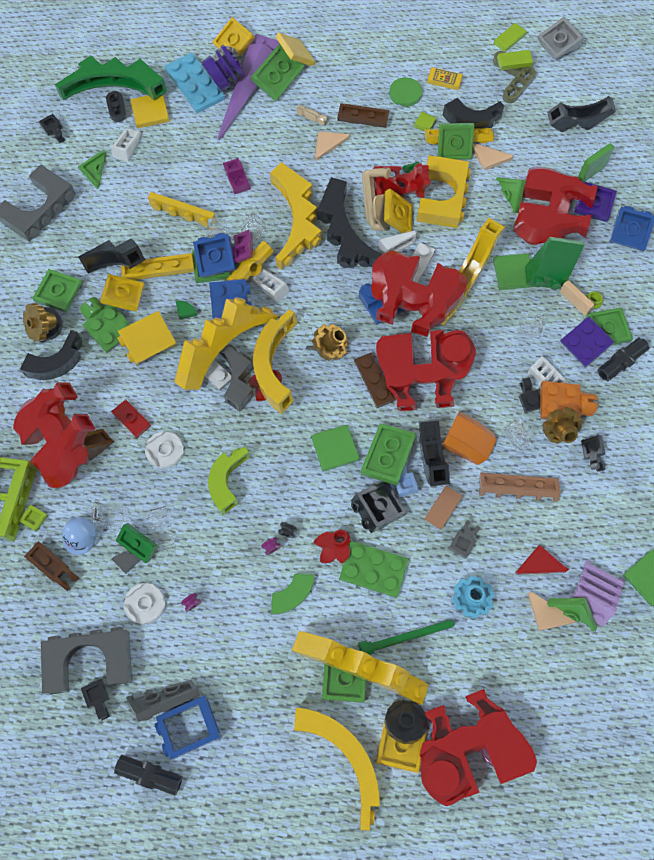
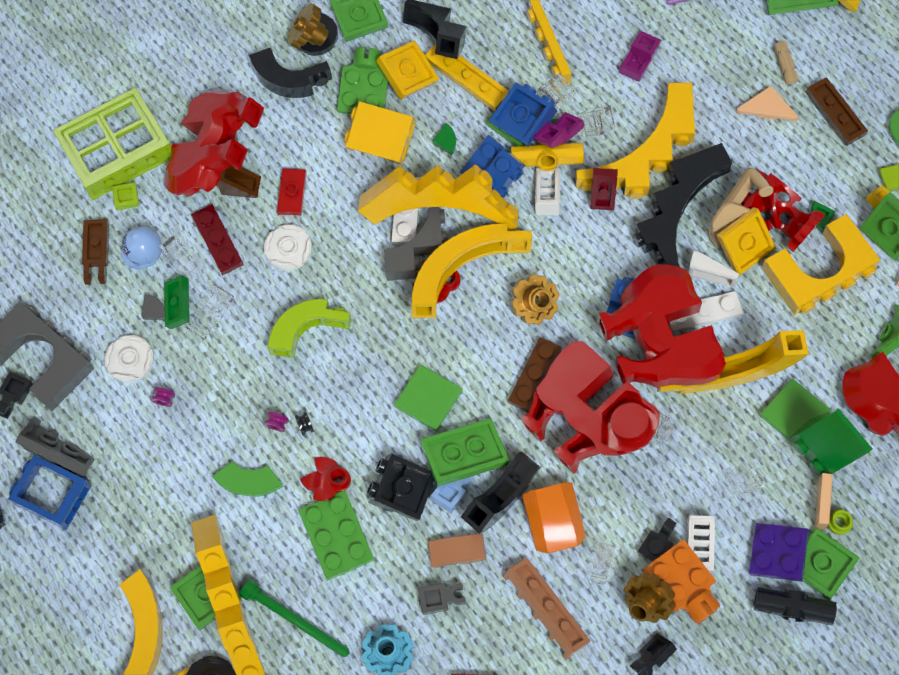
camera: 55 degrees right, 0 degrees up
none -> dark red plate [191,204,244,276]
none -> dark red plate [590,168,618,210]

